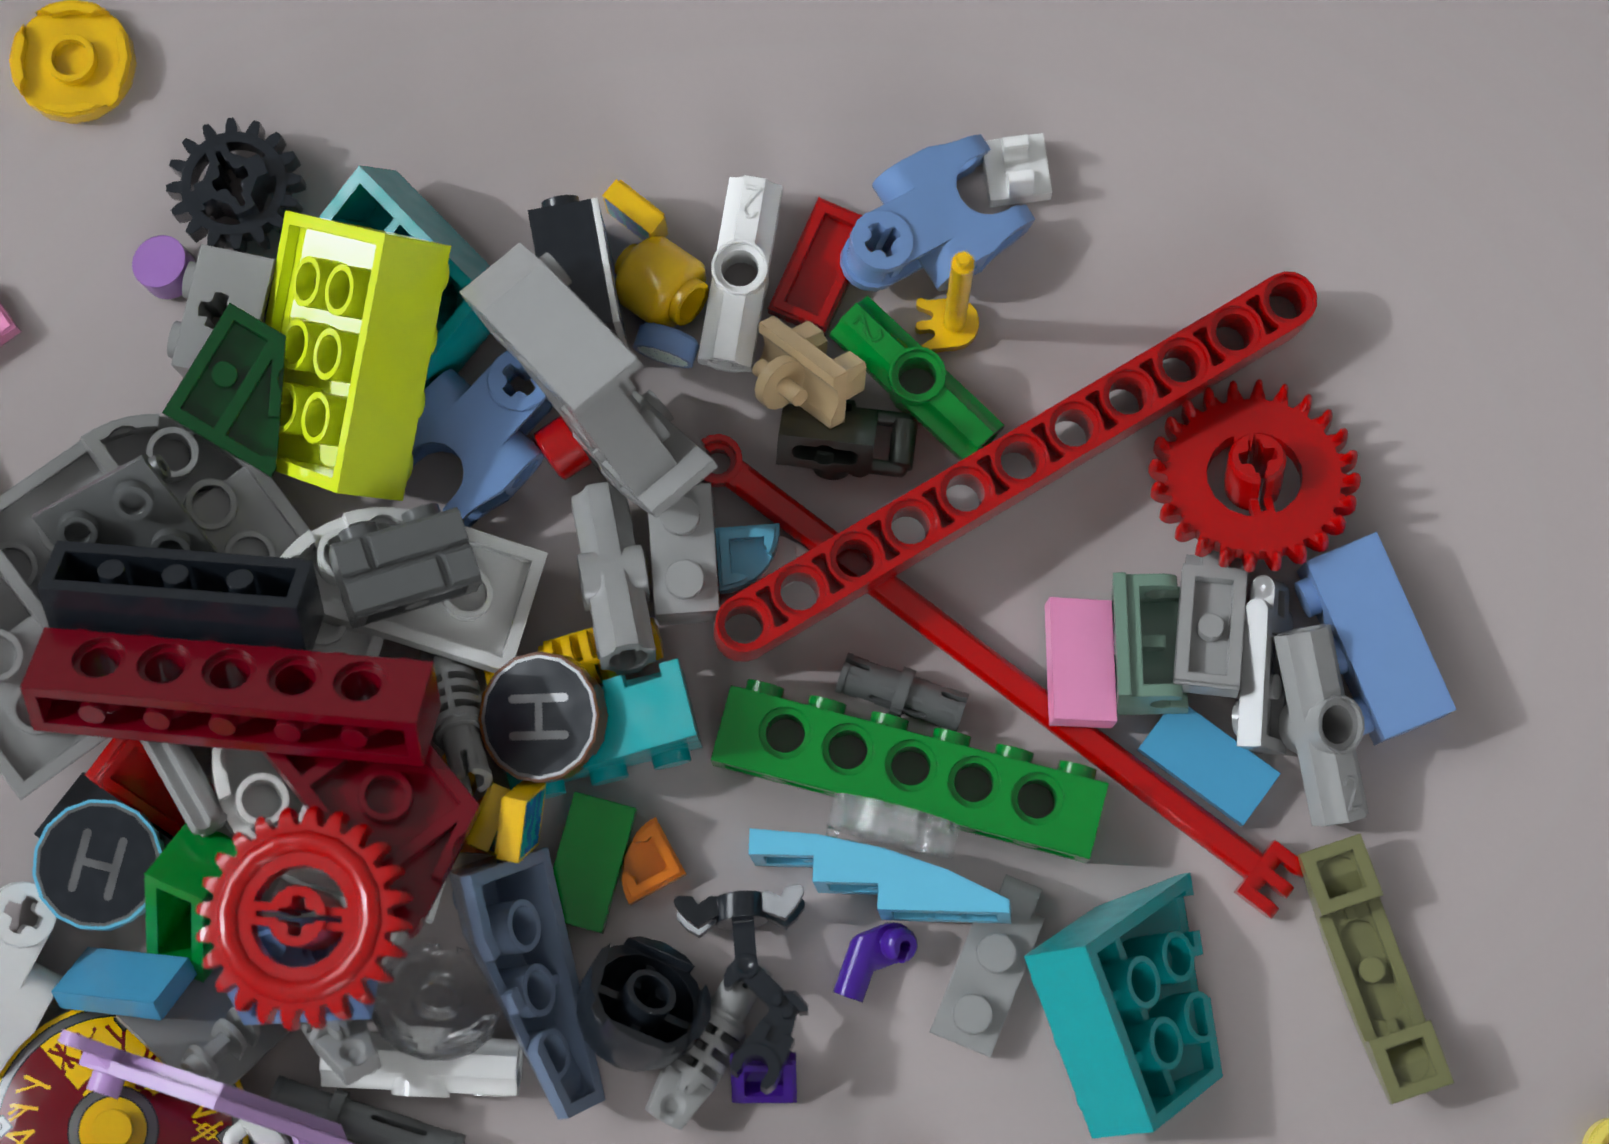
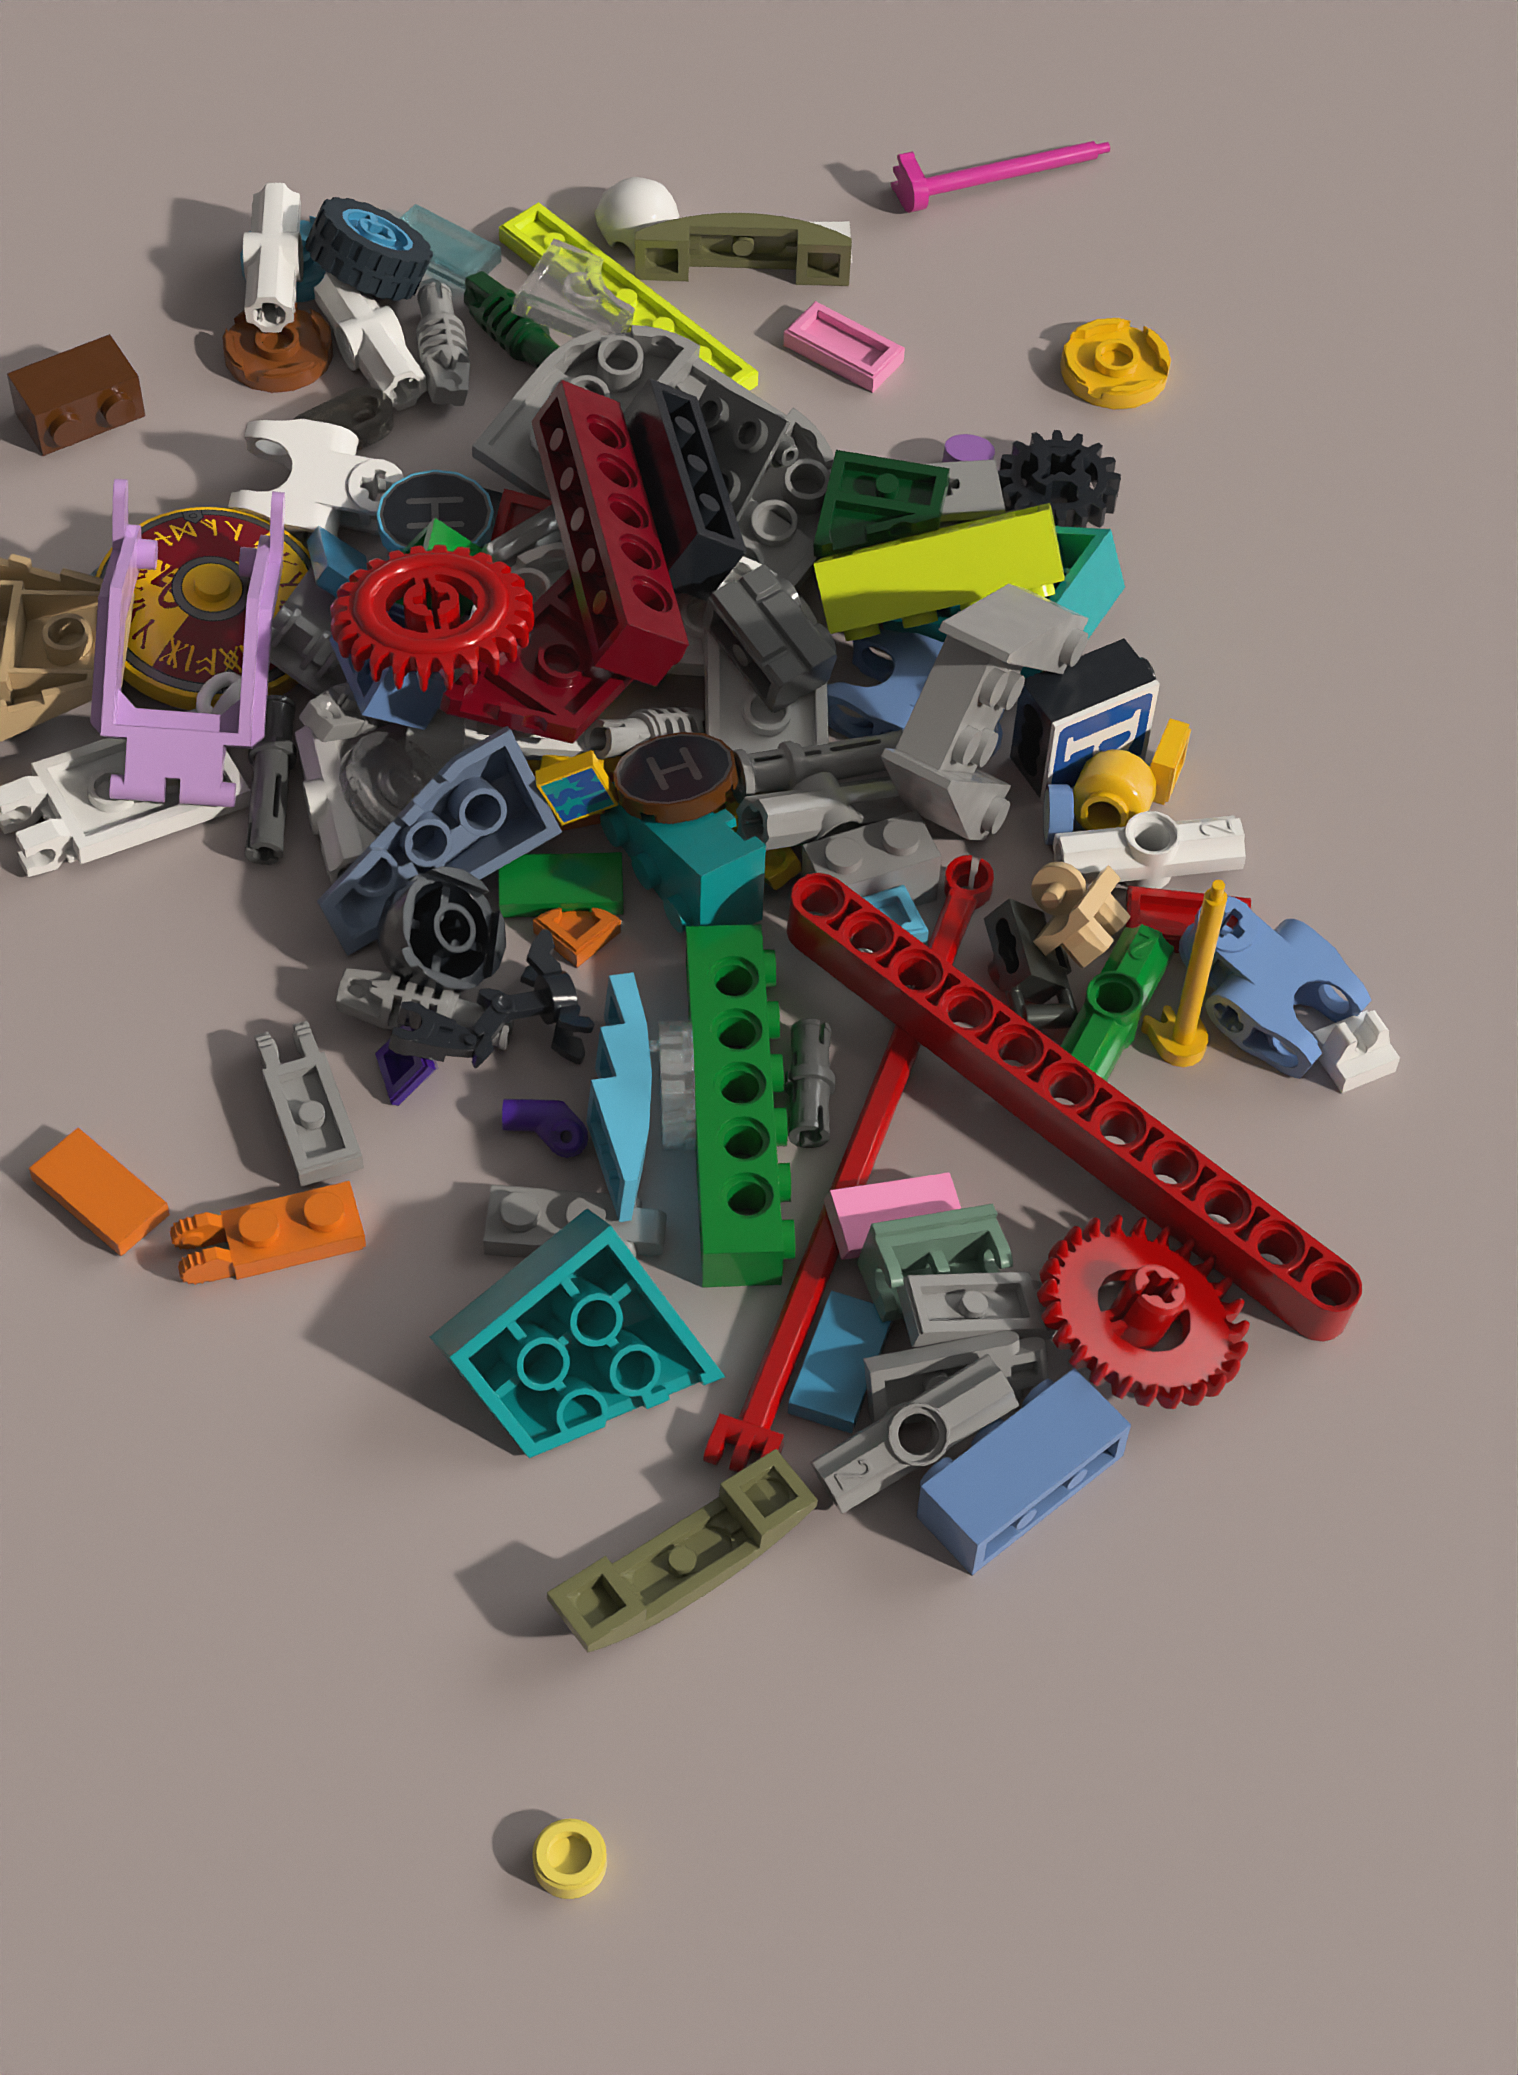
camera: 65 degrees right, 25 degrees down
none -> light grey pin [731,729,904,804]

